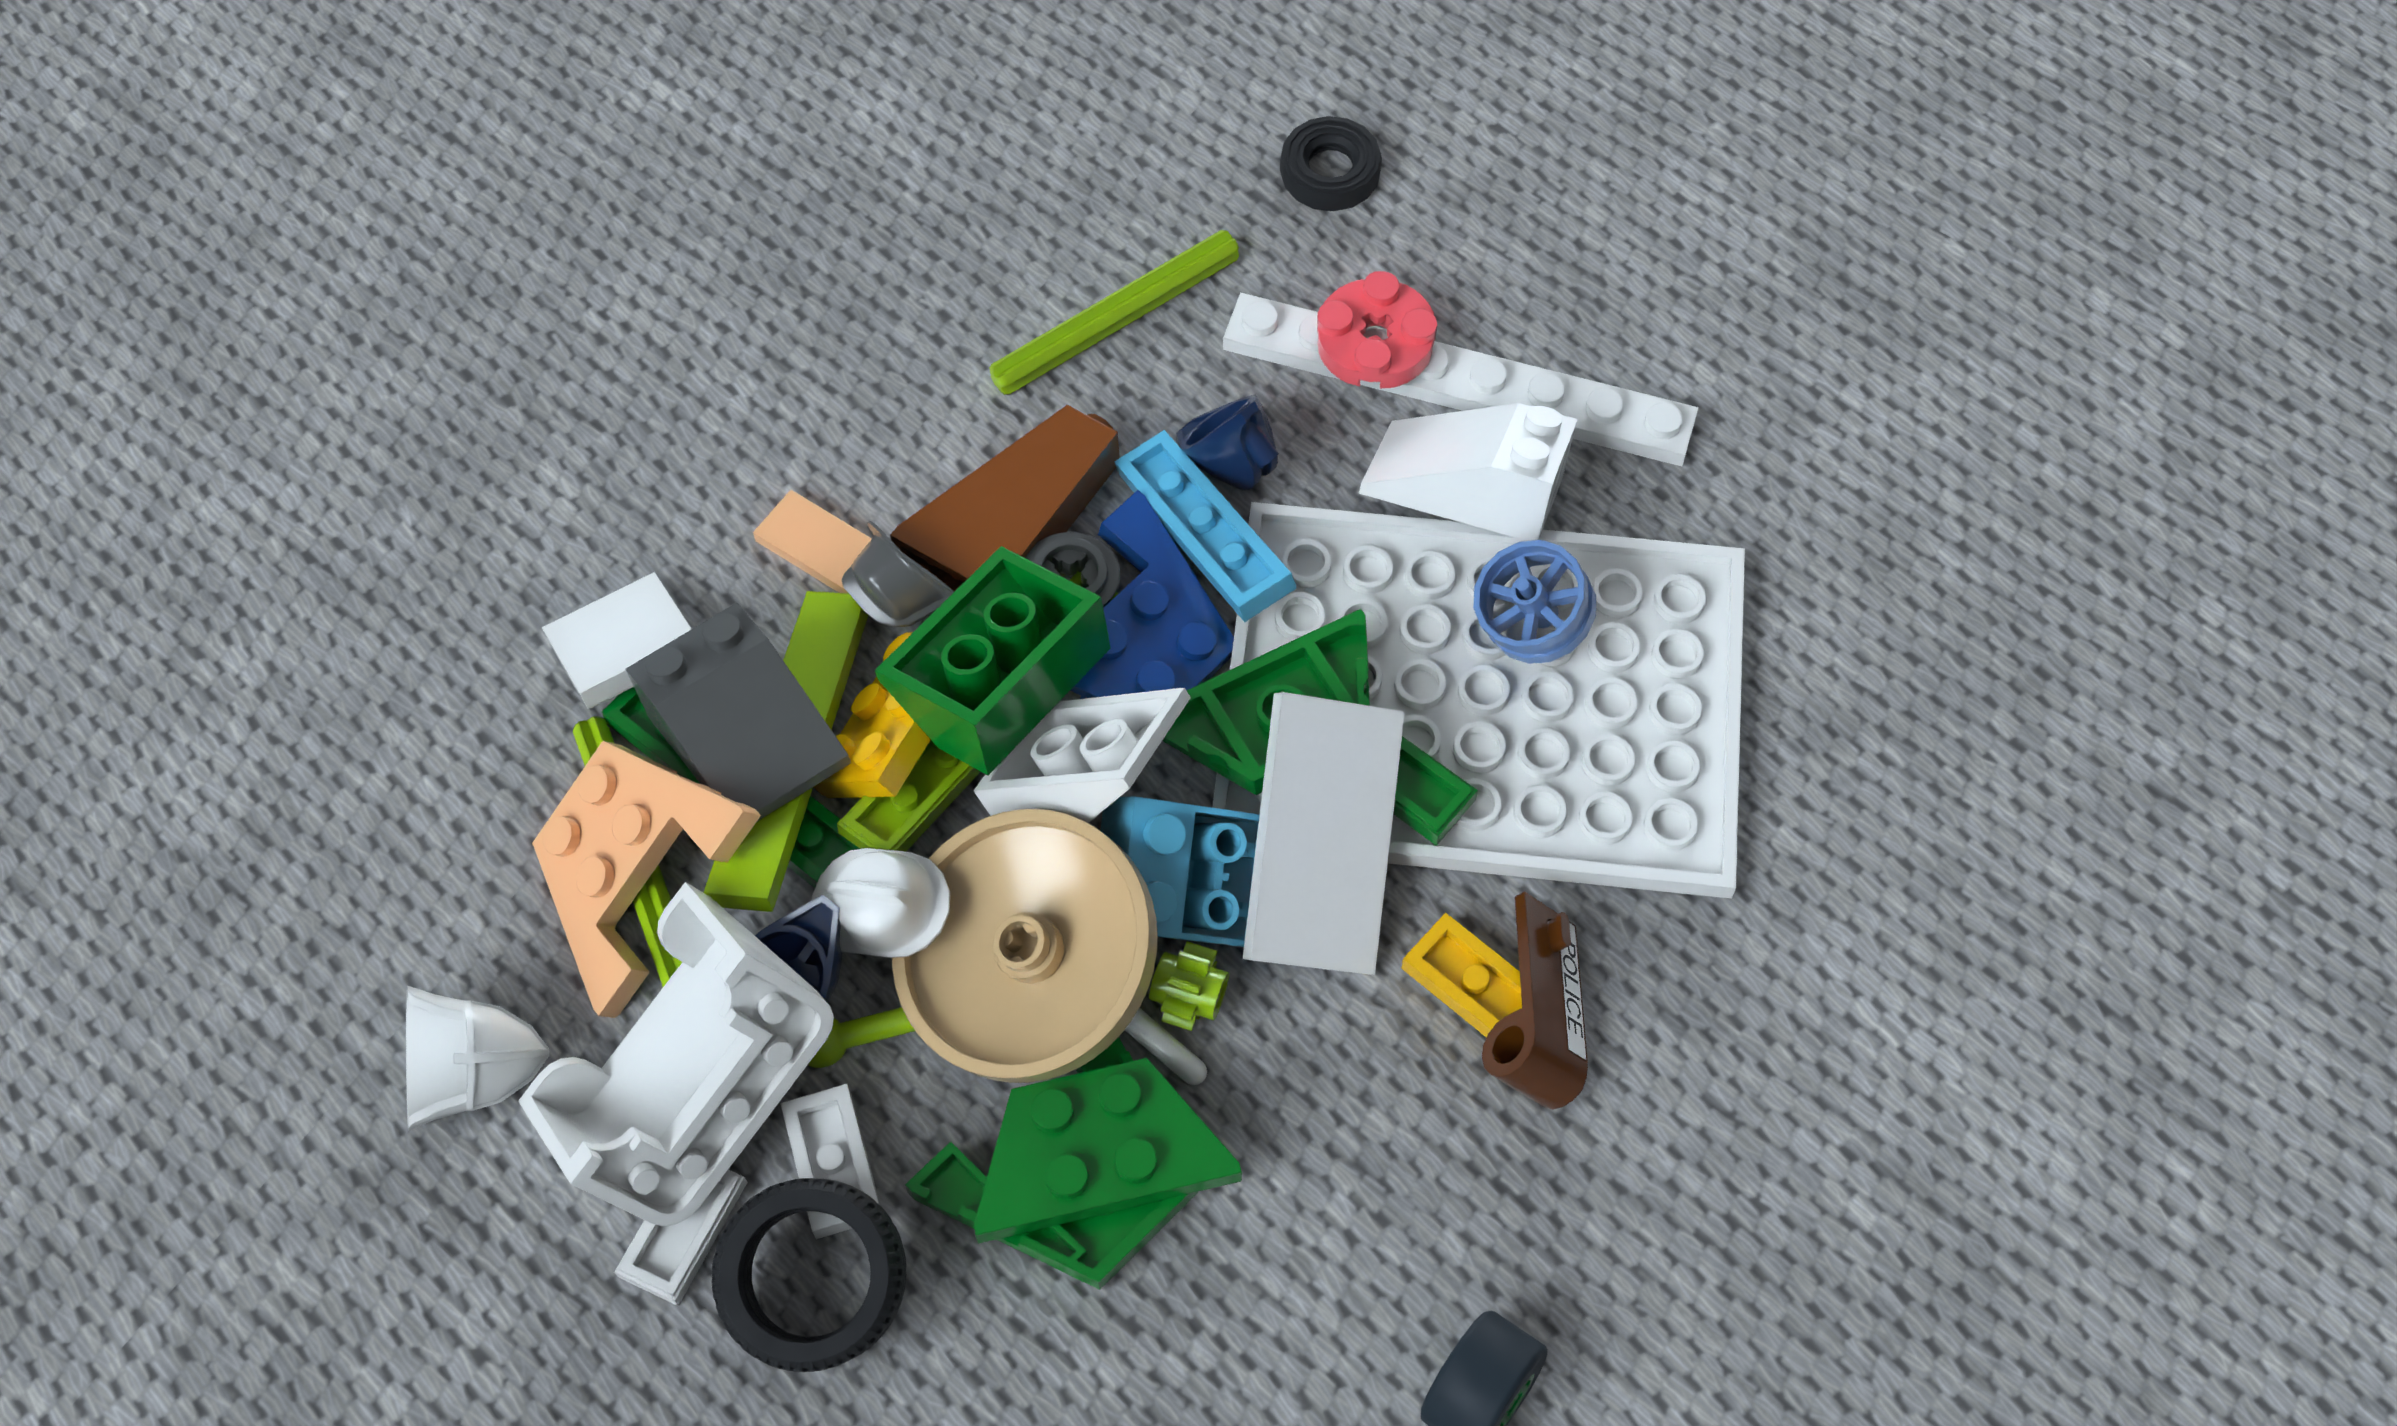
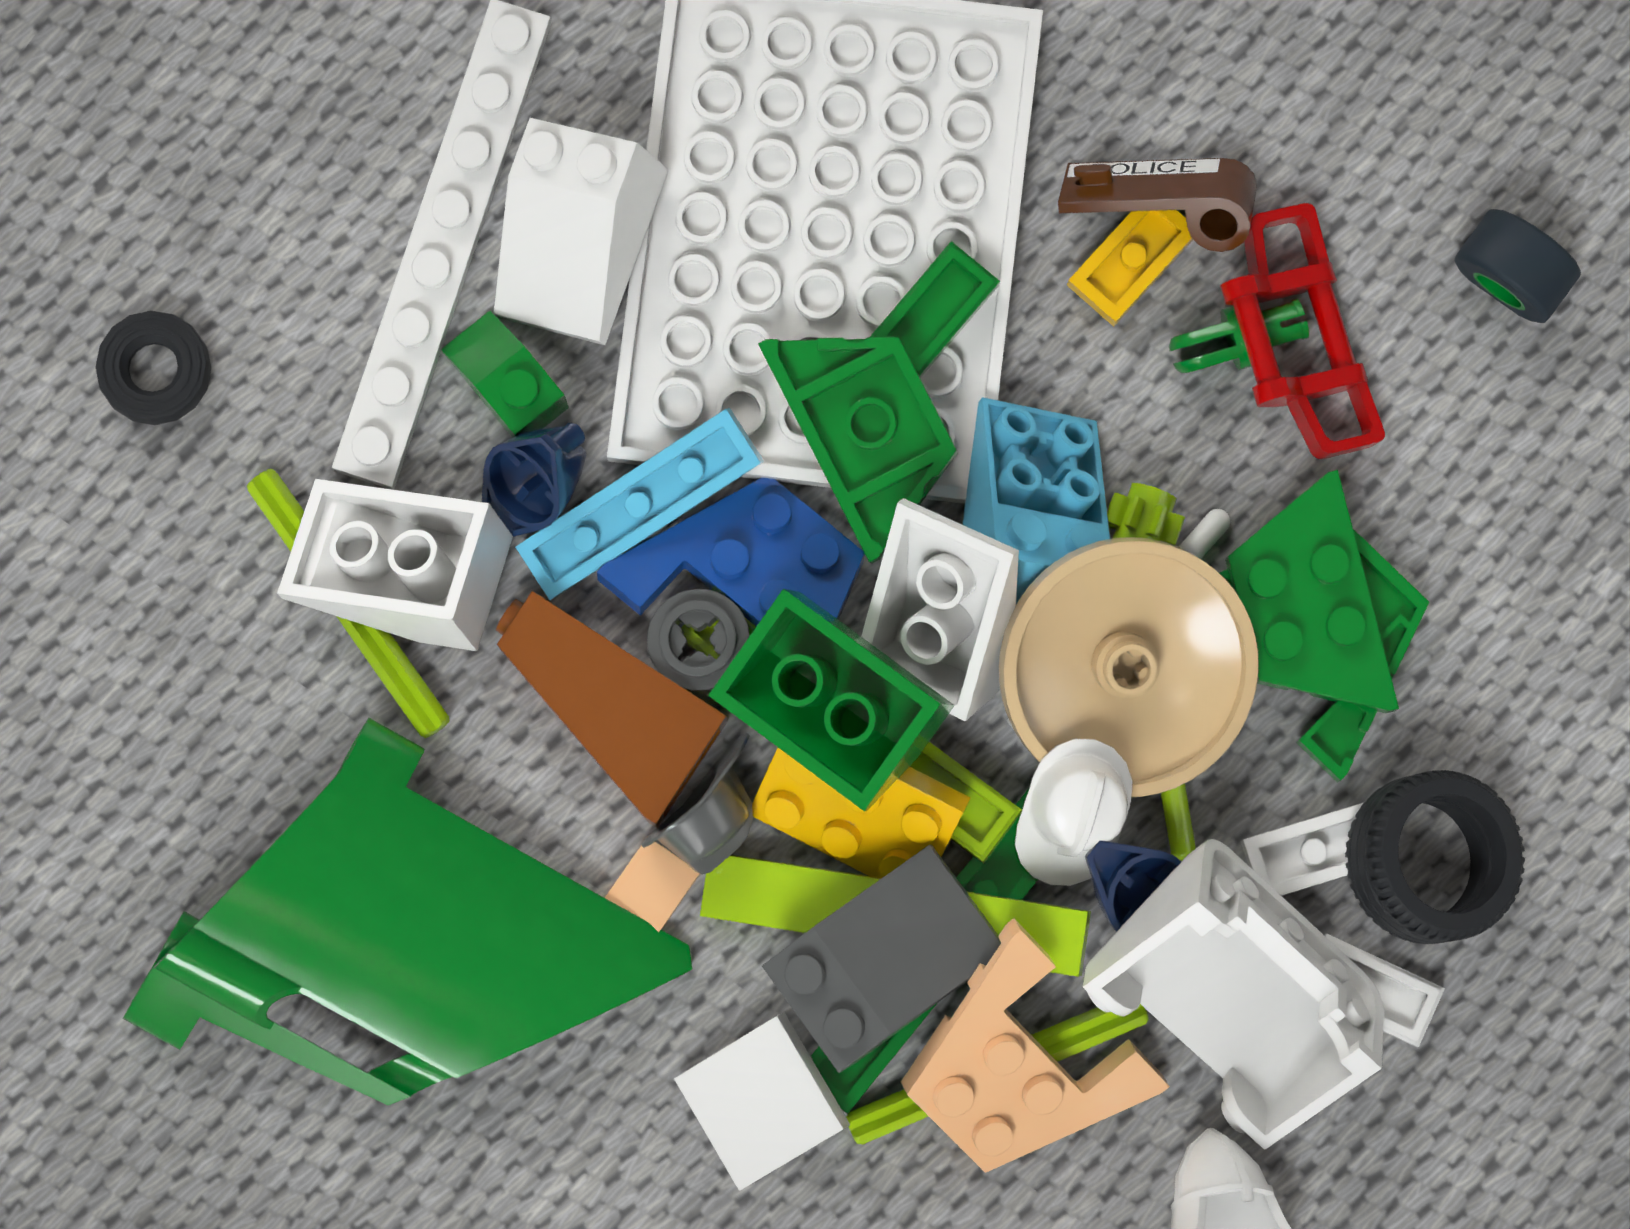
camera: 90 degrees left, 20 degrees up
white tile [1243,692,1405,975] -> none
coral plate [1317,271,1437,389] -> none
medium blue wheel [1473,540,1596,664] -> none
none -> green panel [123,718,693,1105]
none -> white slope [277,479,513,651]
none -> green slope [441,311,569,438]
none -> green arm [1169,299,1309,374]
none -> red bar [1220,203,1385,459]

